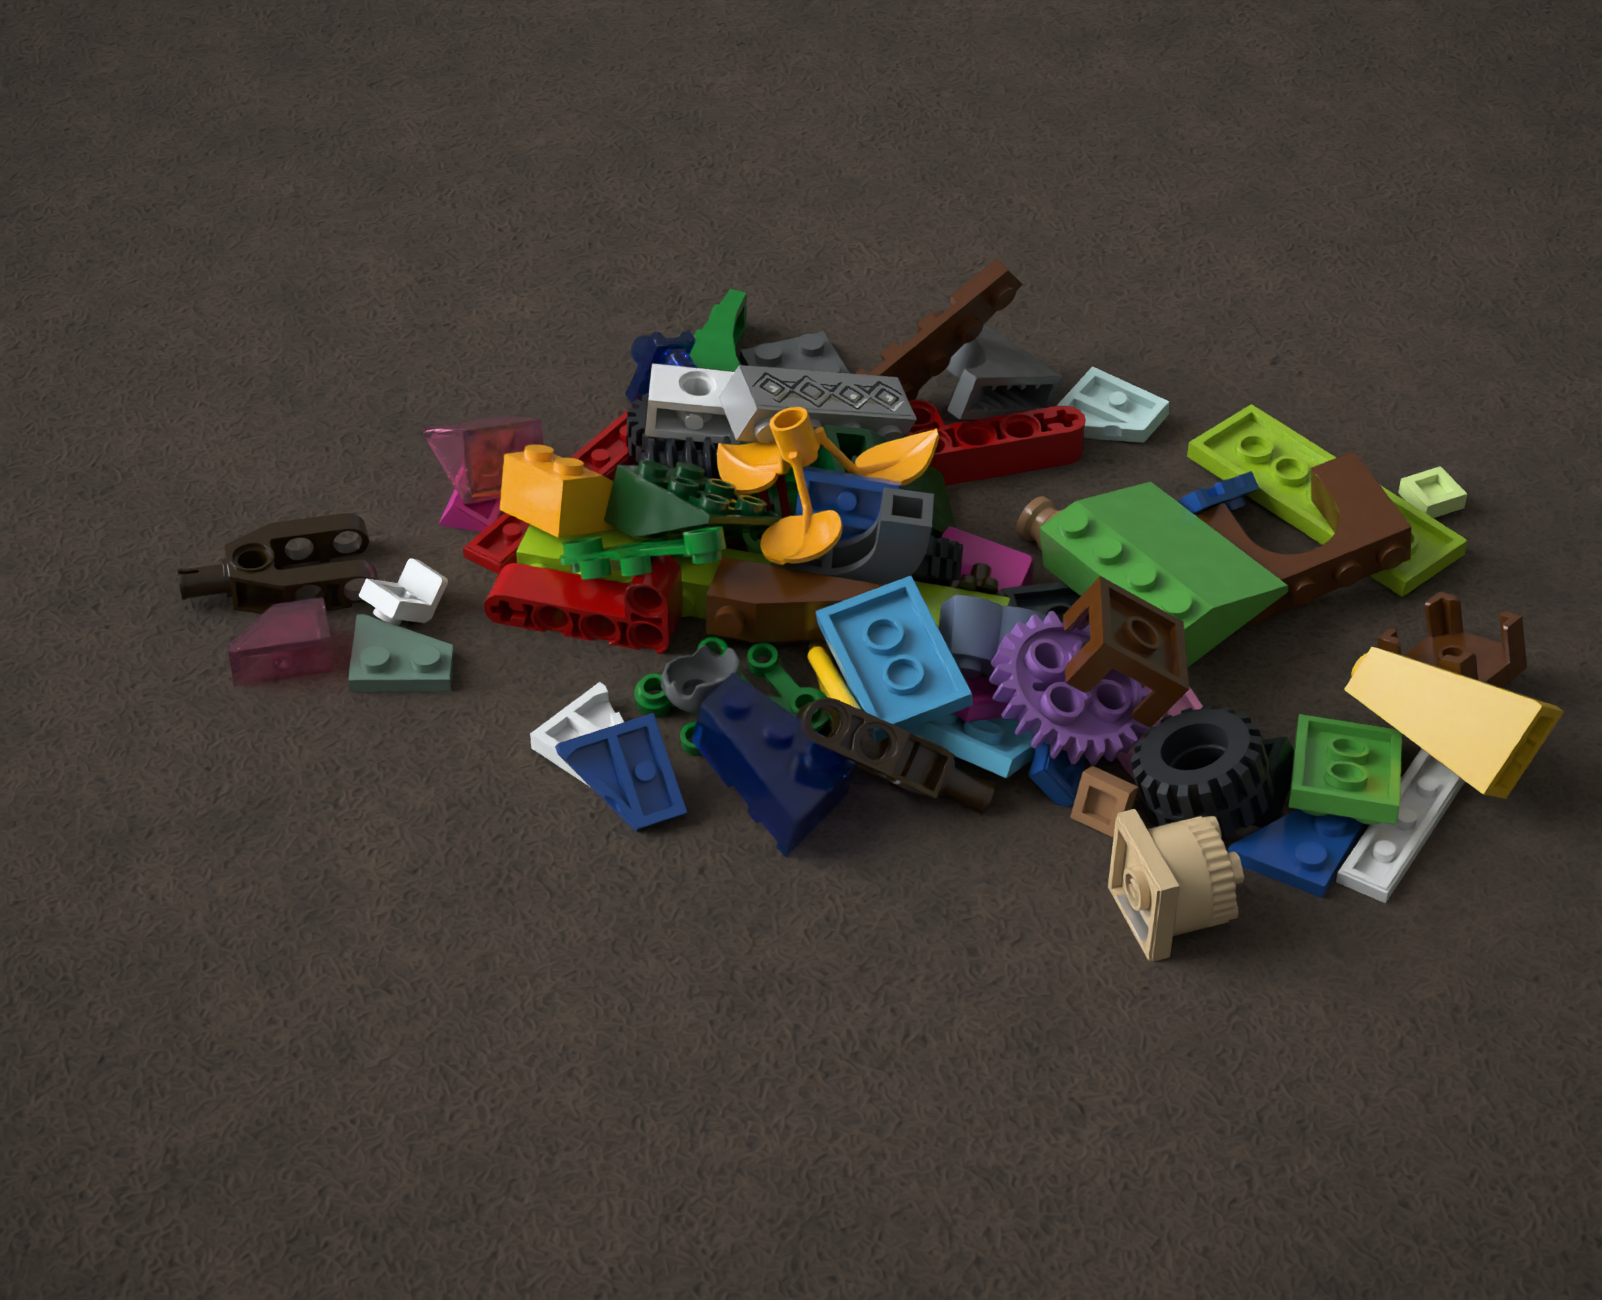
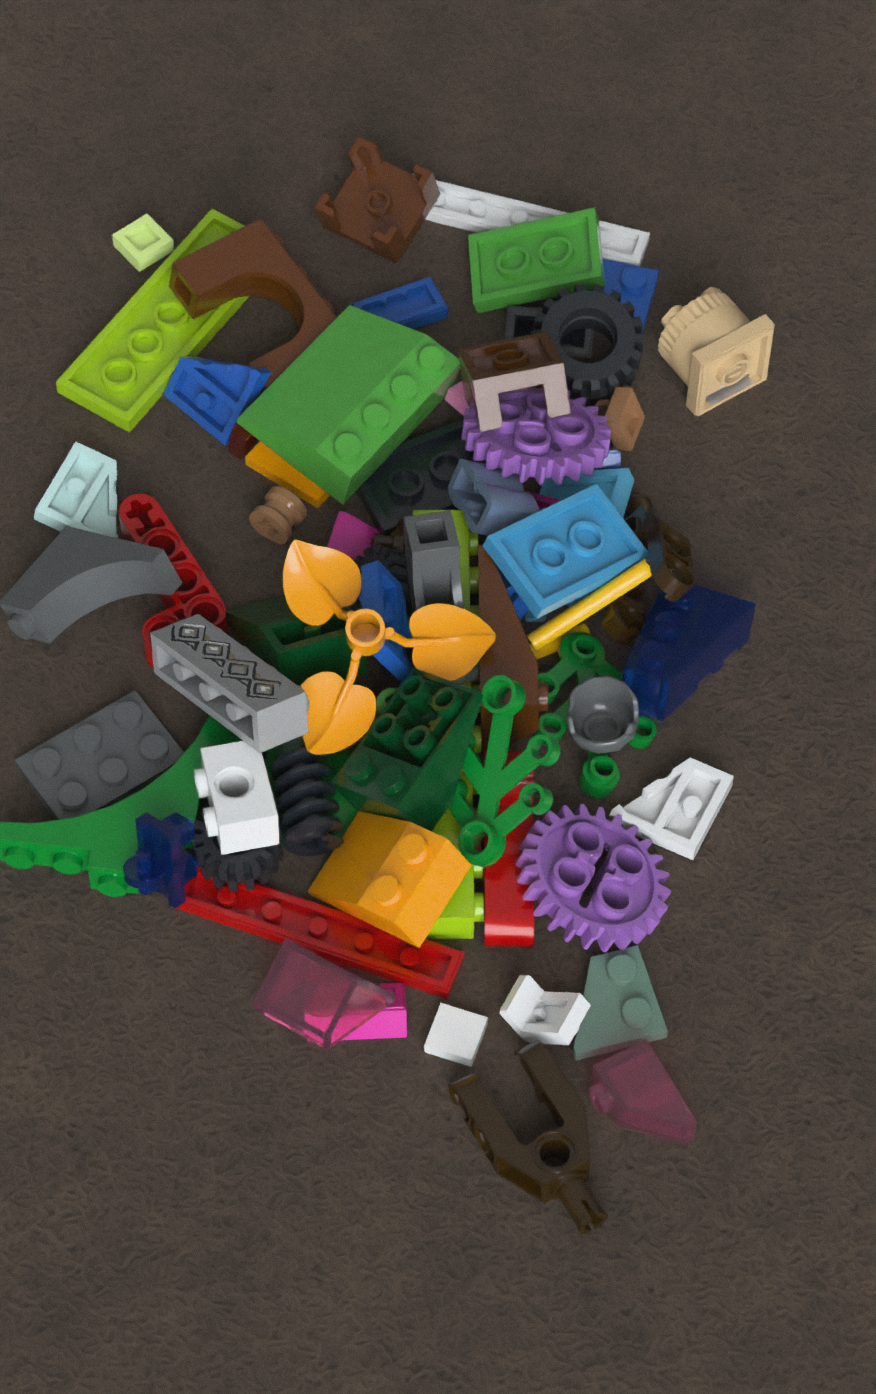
camera: 105 degrees left, 15 degrees up
blue wing [555,713,688,831] -> none
reddish brown wing [855,258,1023,401] -> none
yellow slope [1344,647,1564,799] -> none
none -> blue plate [349,276,448,329]
none -> white tile [424,1003,488,1067]
none -> medium lavender gear [515,804,671,952]

